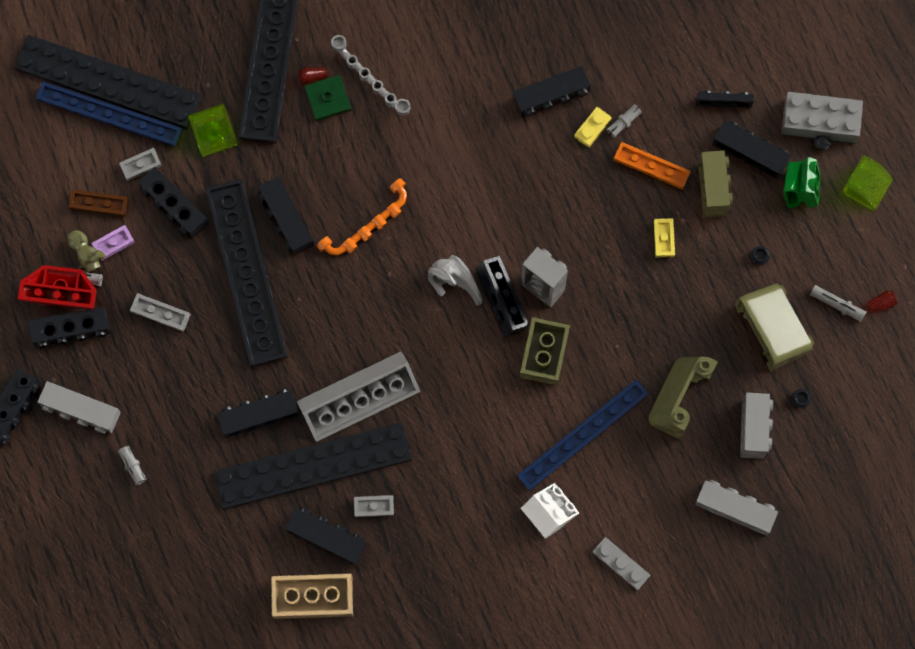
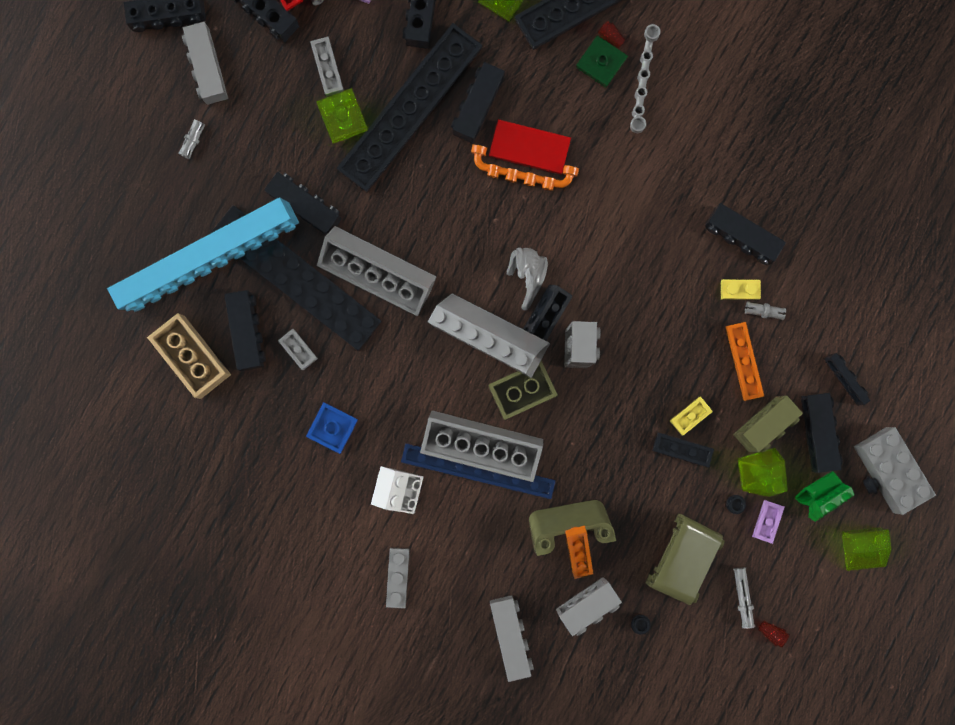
camera: 50 degrees right, 10 degrees up
none -> medium azure brick [107,197,299,312]
none -> blue plate [306,402,358,454]
none -> clear neon green slope [316,88,368,144]
none -> light grey slope [420,411,543,482]
none -> light grey slope [428,294,550,378]
none -> red tile [489,119,571,175]
none -> orange plate [565,525,593,579]
none -> black plate [652,433,714,467]
none -> clear neon green slope [738,448,788,497]
none -> lavender plate [752,500,784,544]

